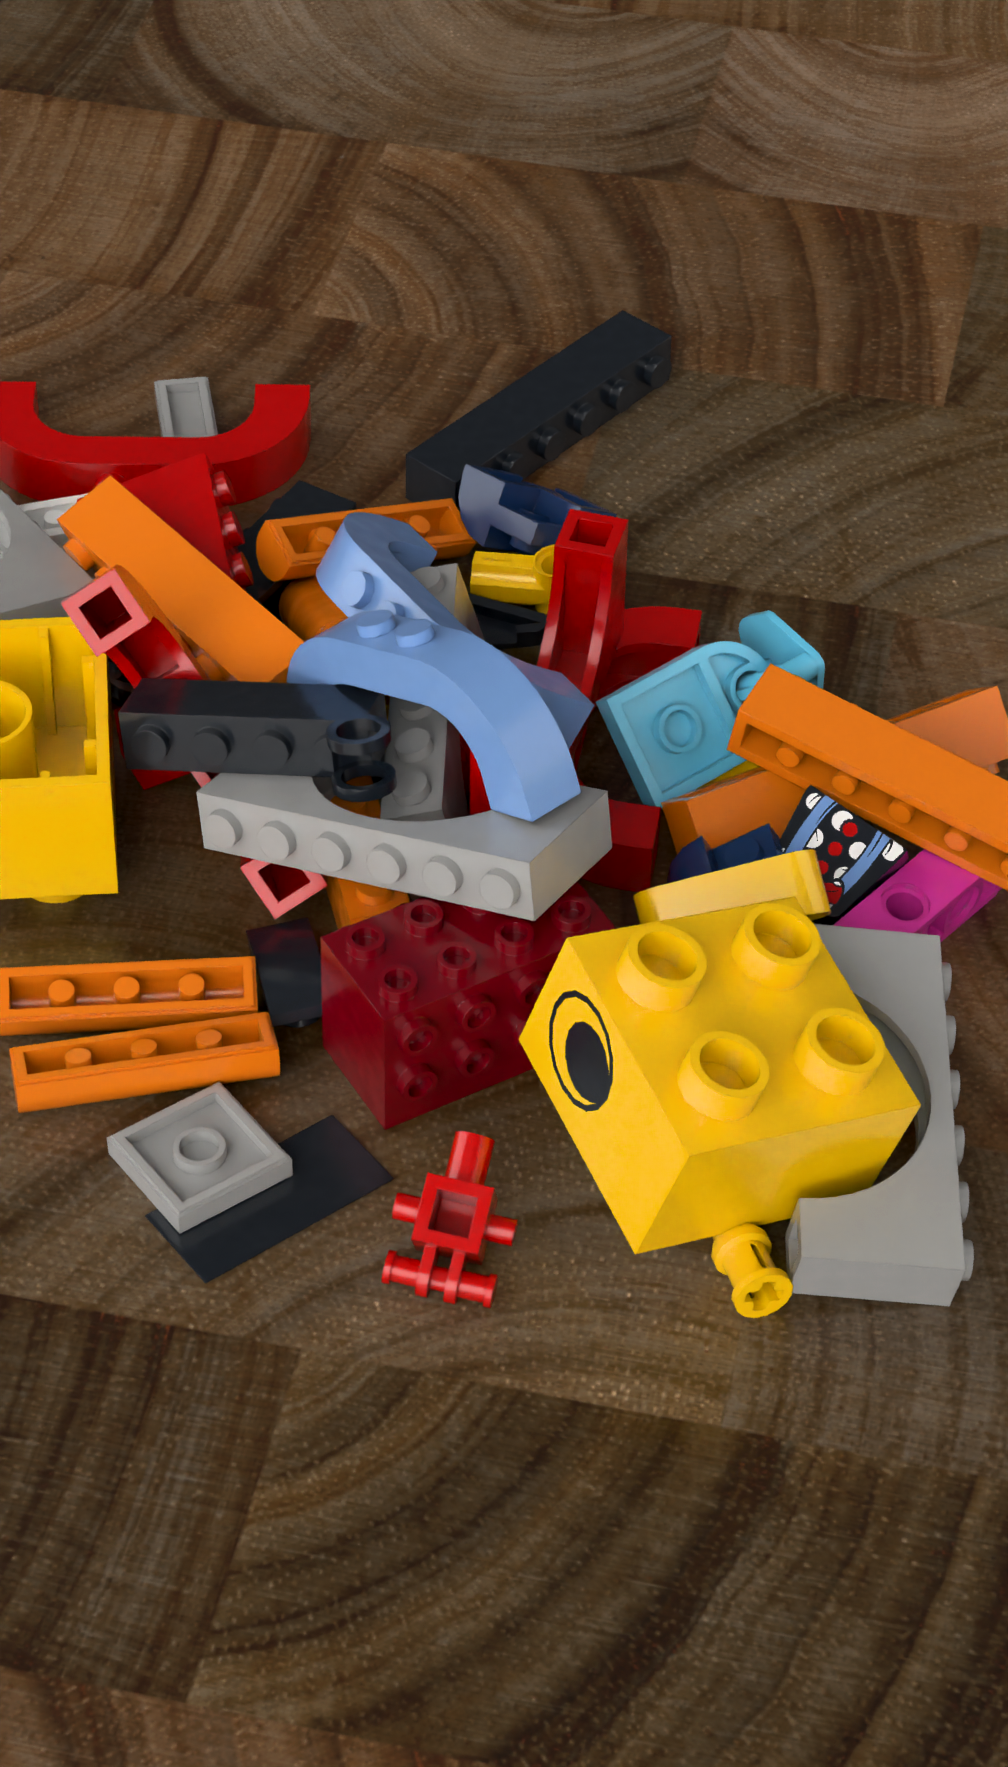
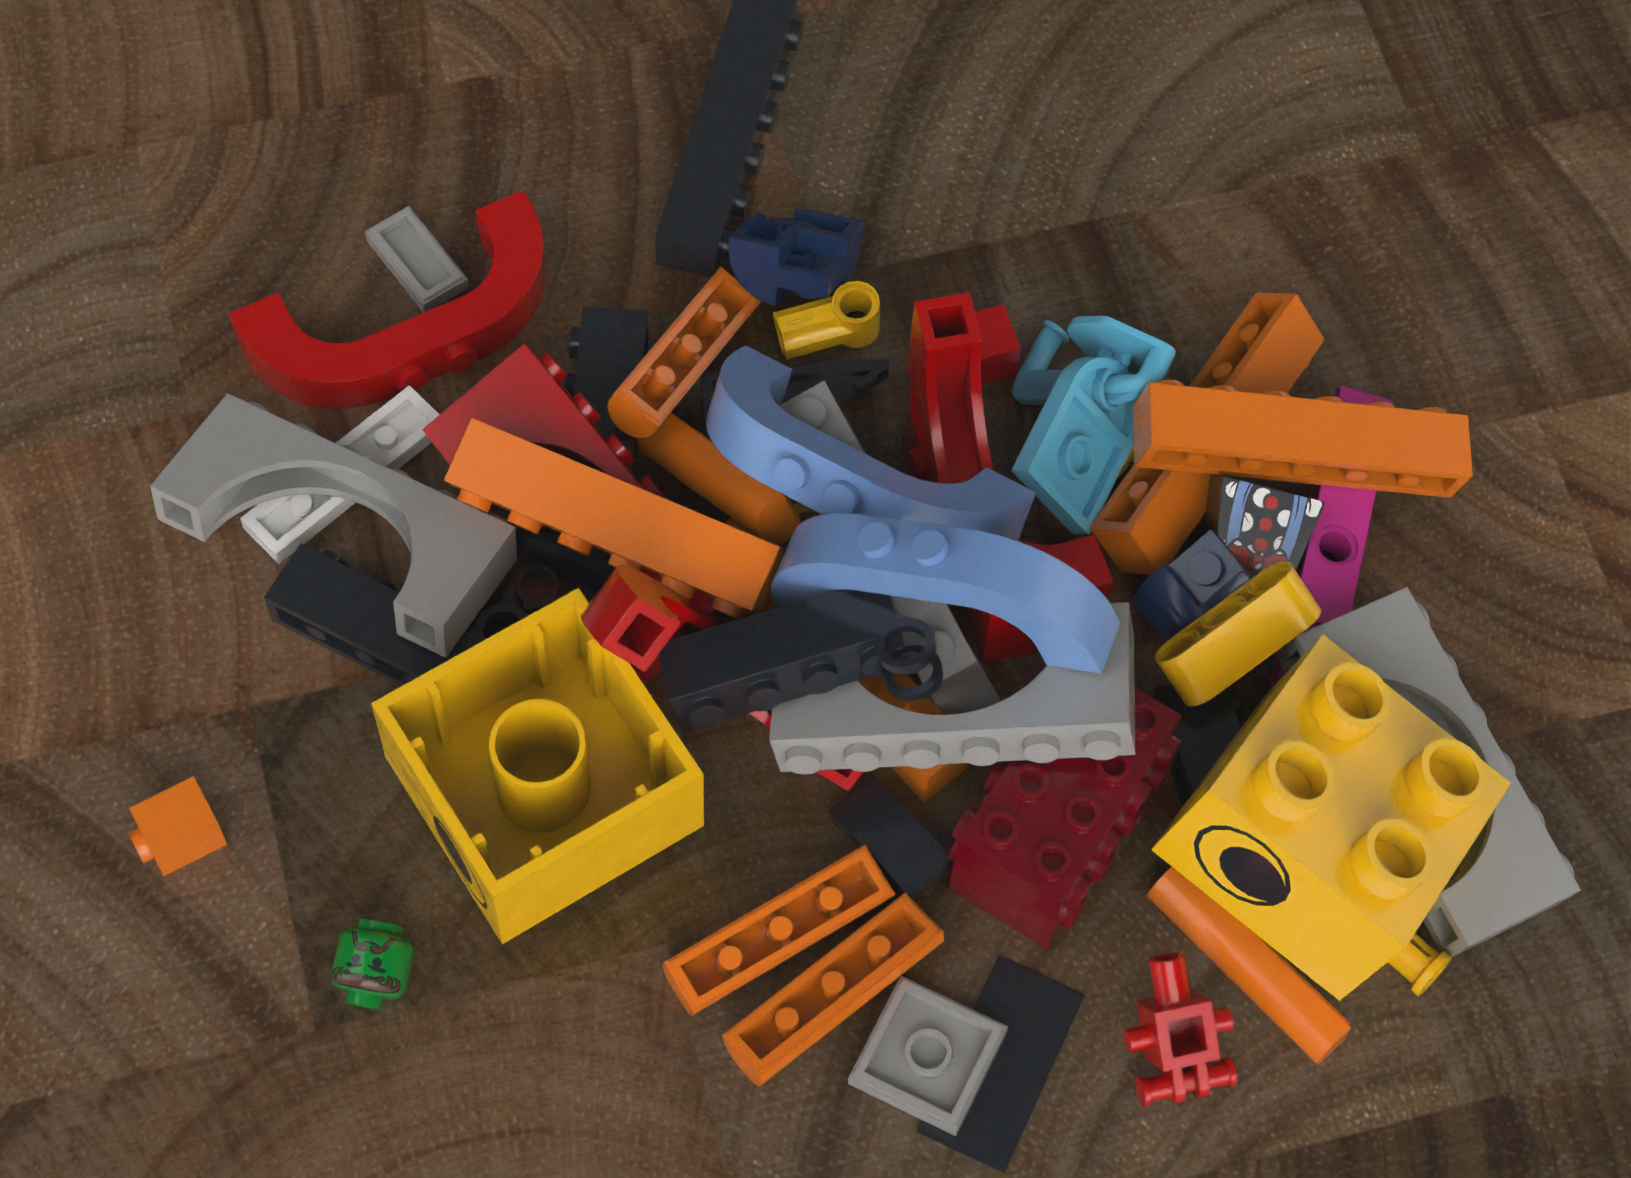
camera: 30 degrees left, 20 degrees up
none -> orange brick [1147,867,1351,1065]

